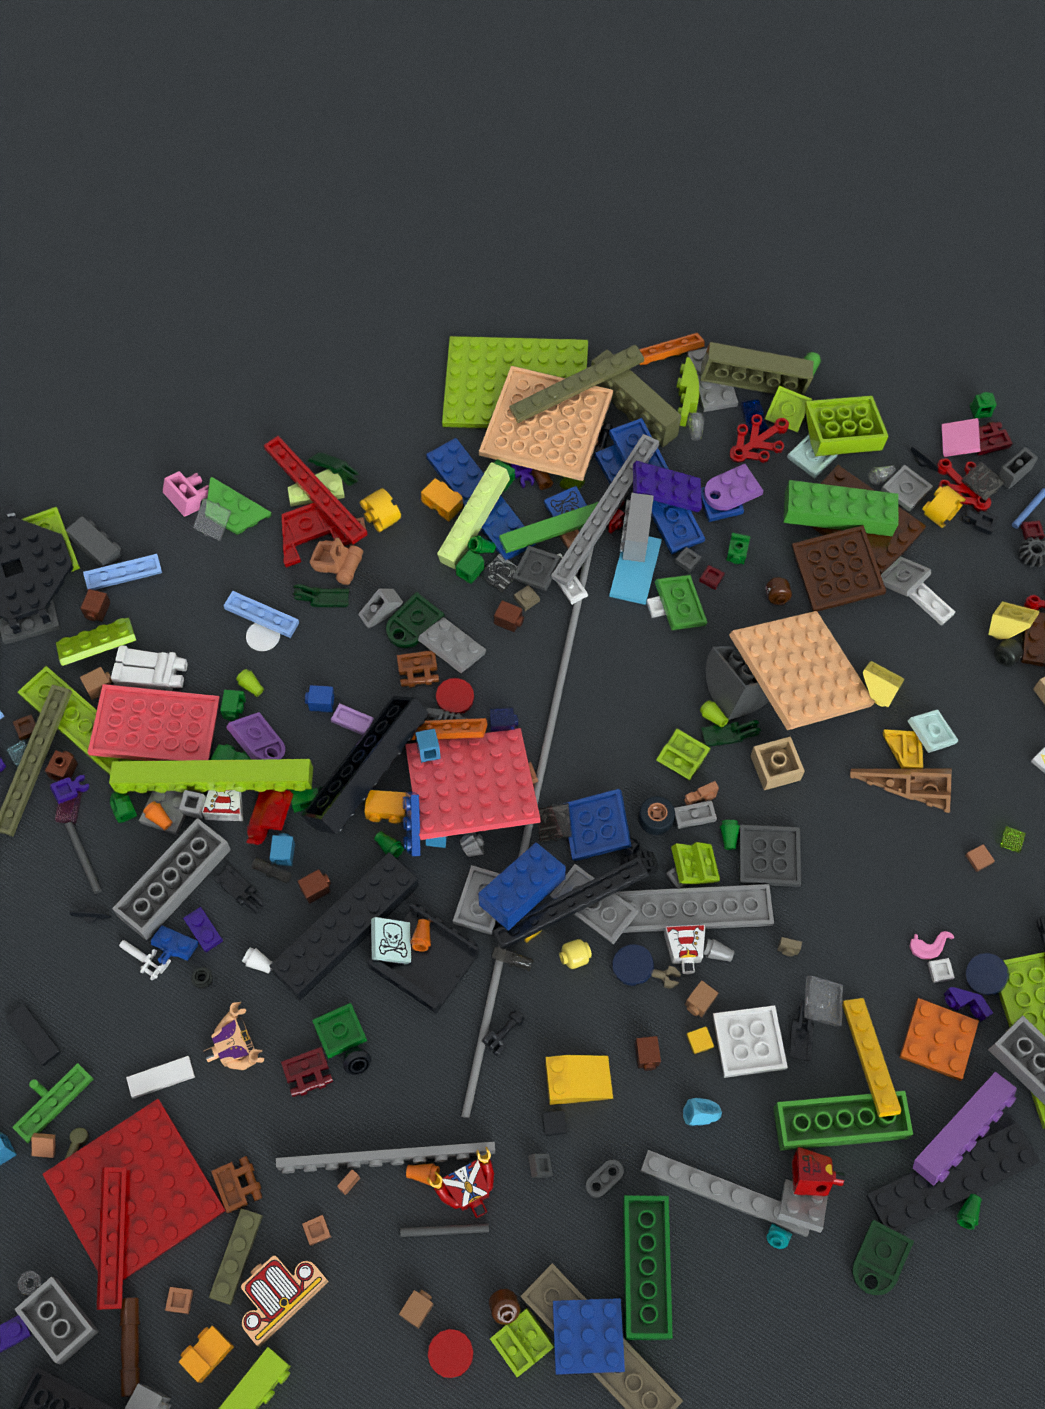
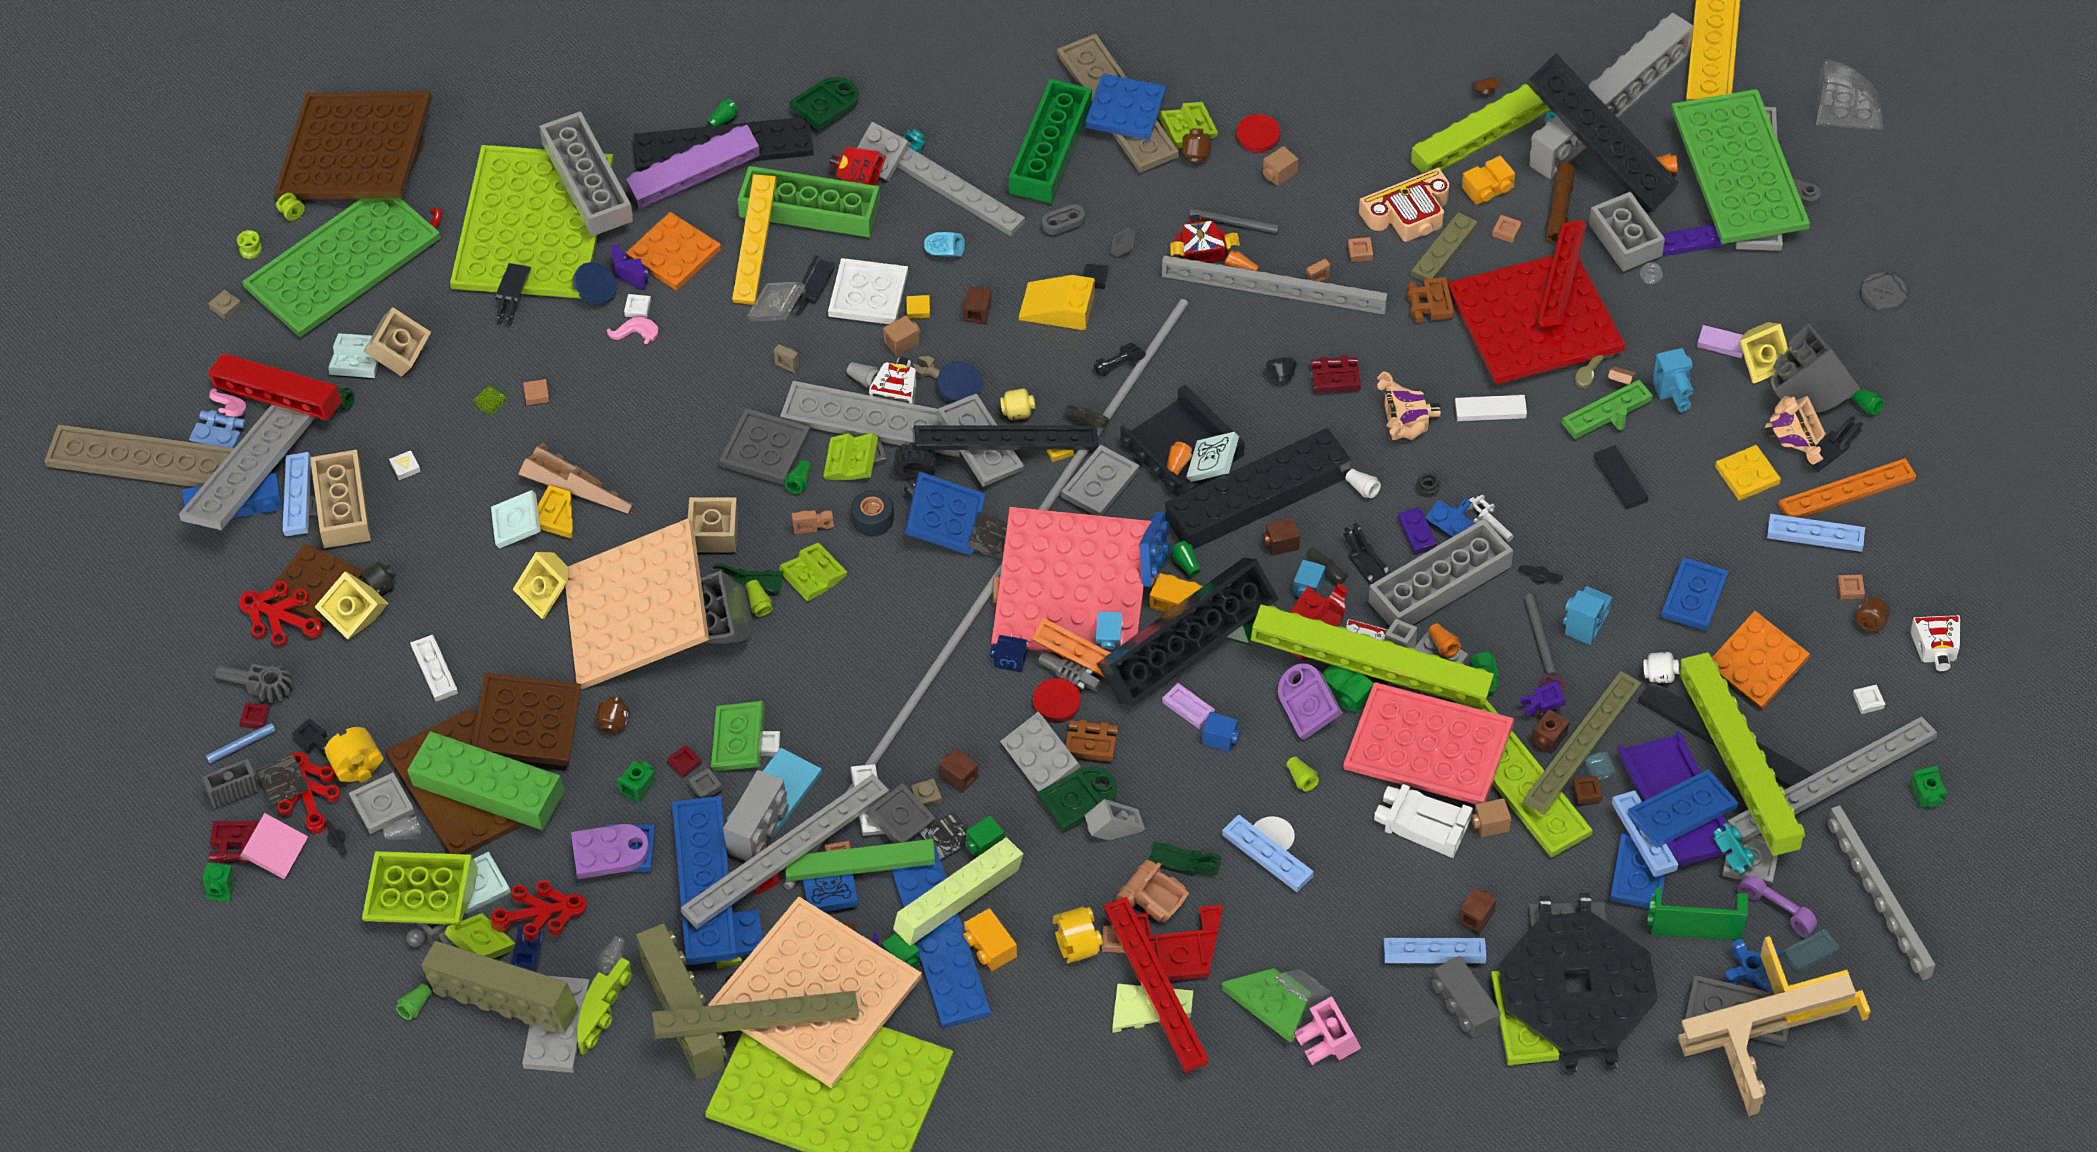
camera: 160 degrees left, 10 degrees down
lime plate [56,617,136,666] -> none
green brick [220,690,246,721] -> none
dark green arm [308,452,359,486] -> none
green plate [312,1003,367,1059] -> none
green cone [468,536,496,554] -> none
blue brick [478,843,565,931] -> none
dark purple plate [633,460,702,512] -> none
orange plate [639,333,705,365] -> none
light grey plate [674,801,717,829] -> none
light grey plate [881,556,931,597] -> none
none -> dark azure brick [1563,586,1613,645]

